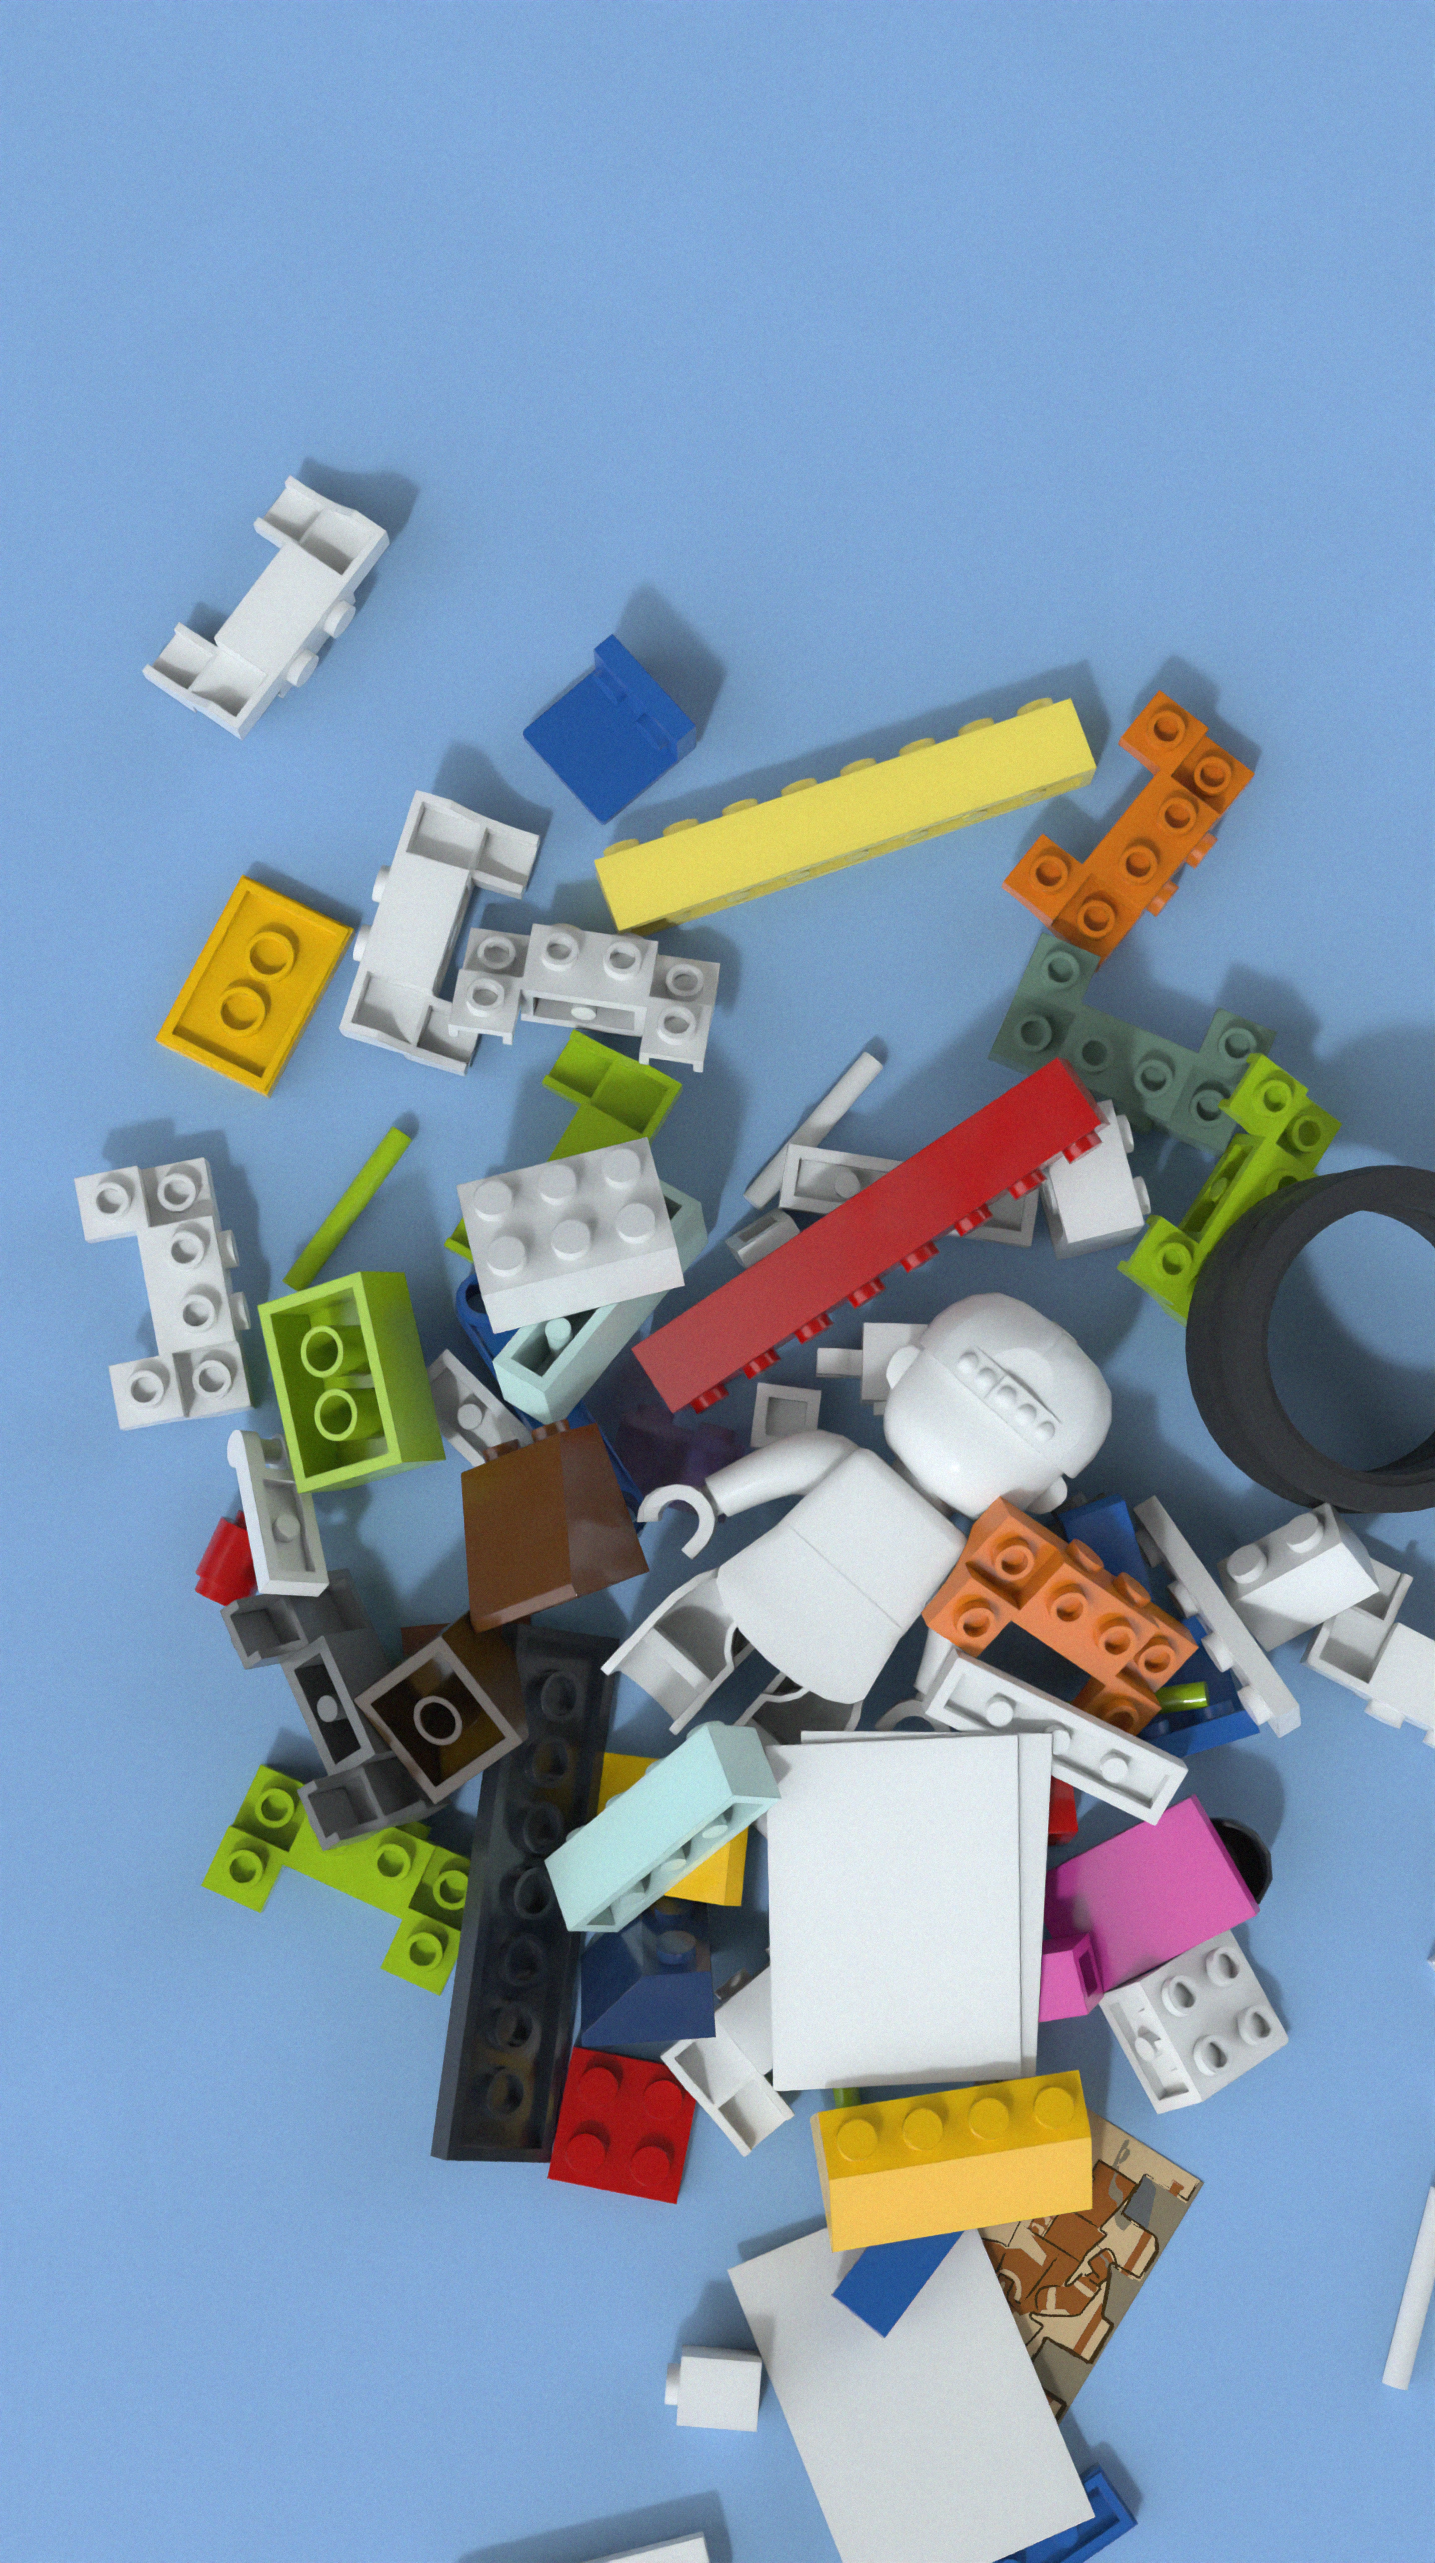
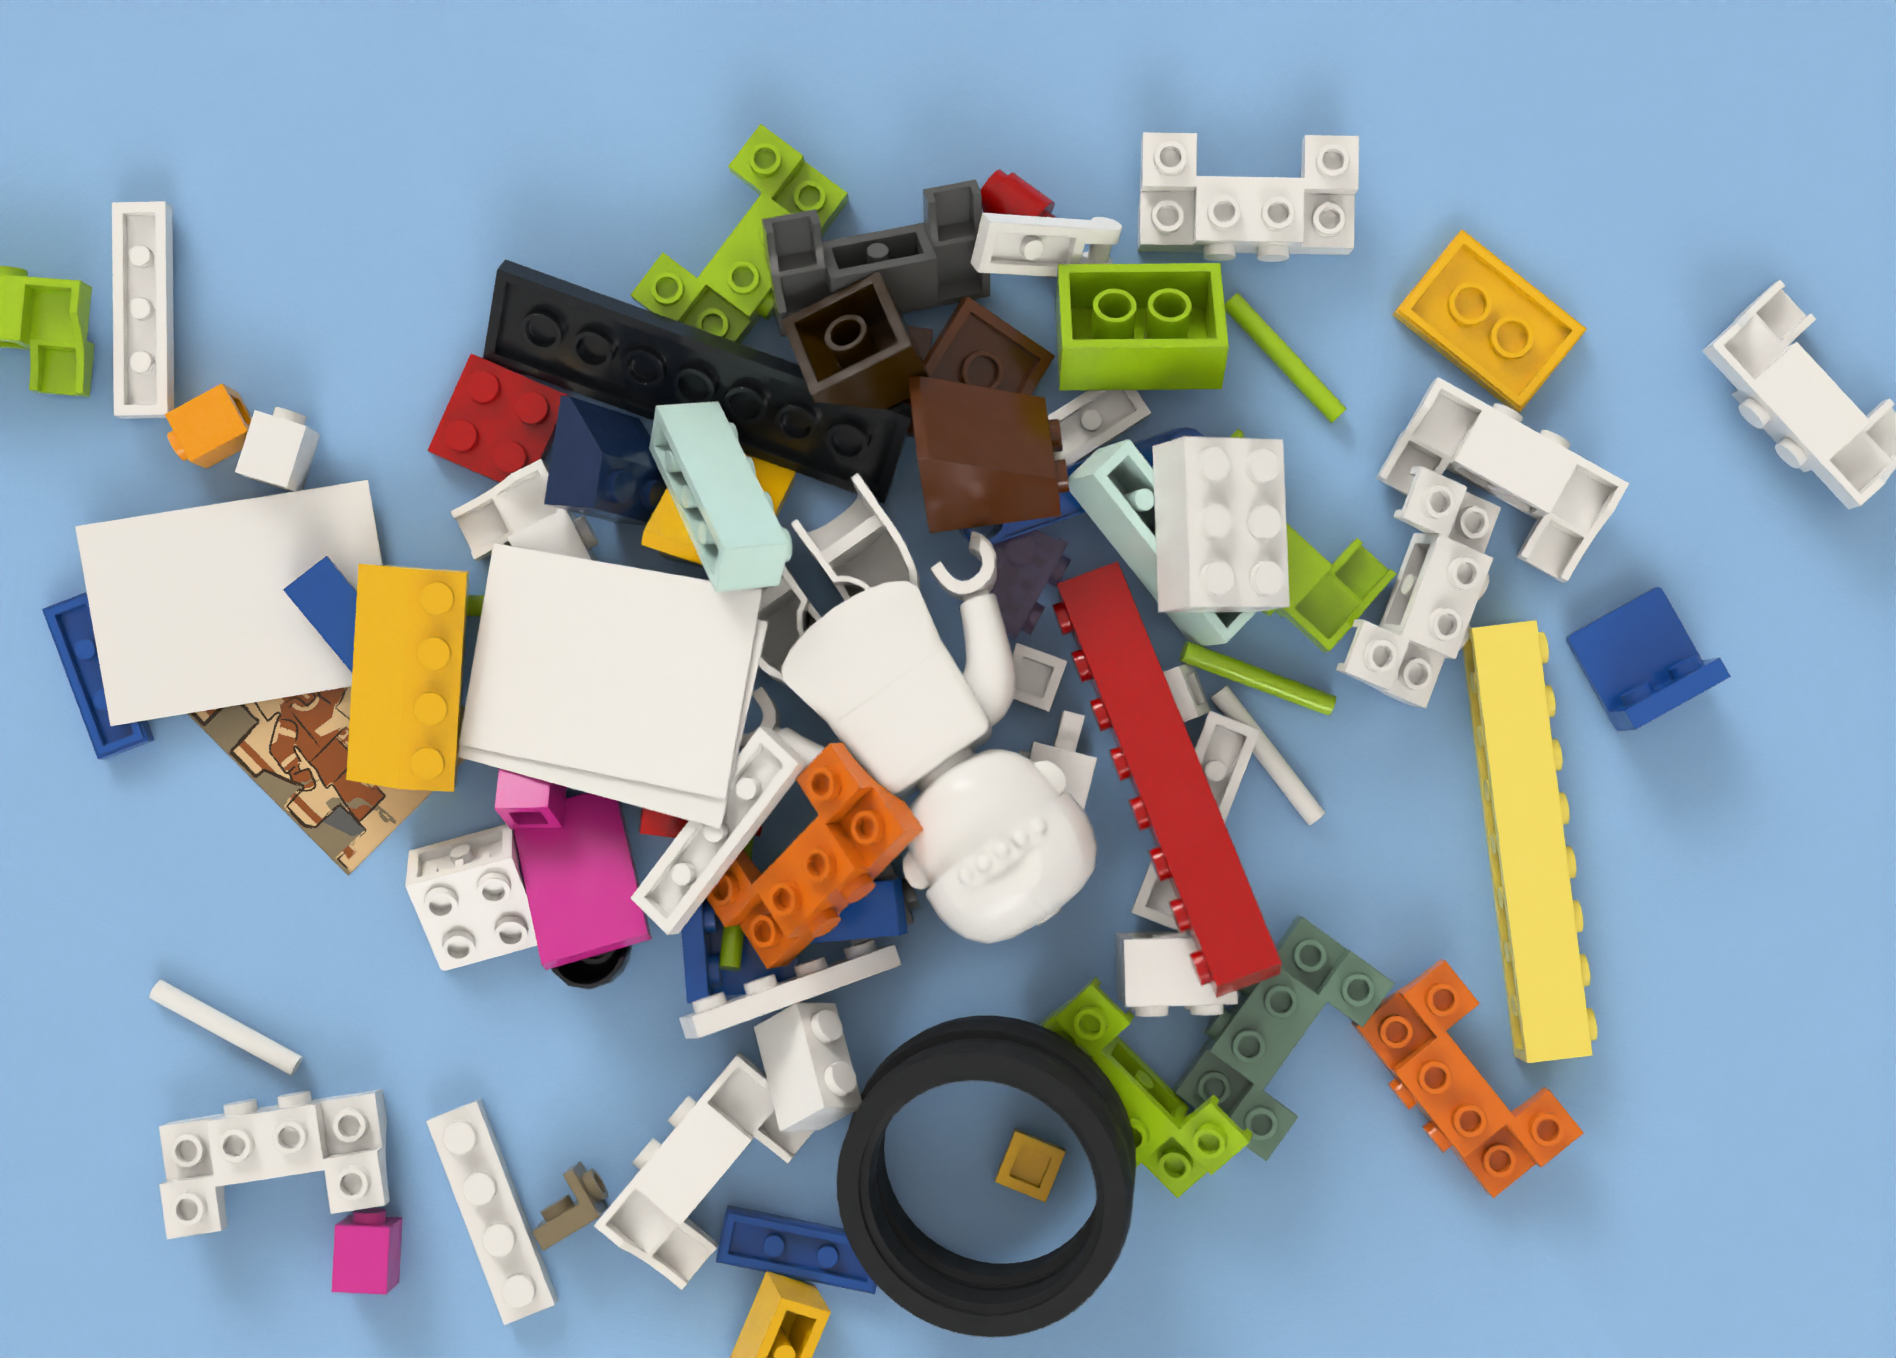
camera: 100 degrees right, 5 degrees up
none -> light orange brick [164,384,252,469]
none -> reddish brown plate [923,297,1055,395]
none -> yellow plate [995,1128,1066,1203]
none -> lime bar [1179,641,1336,716]

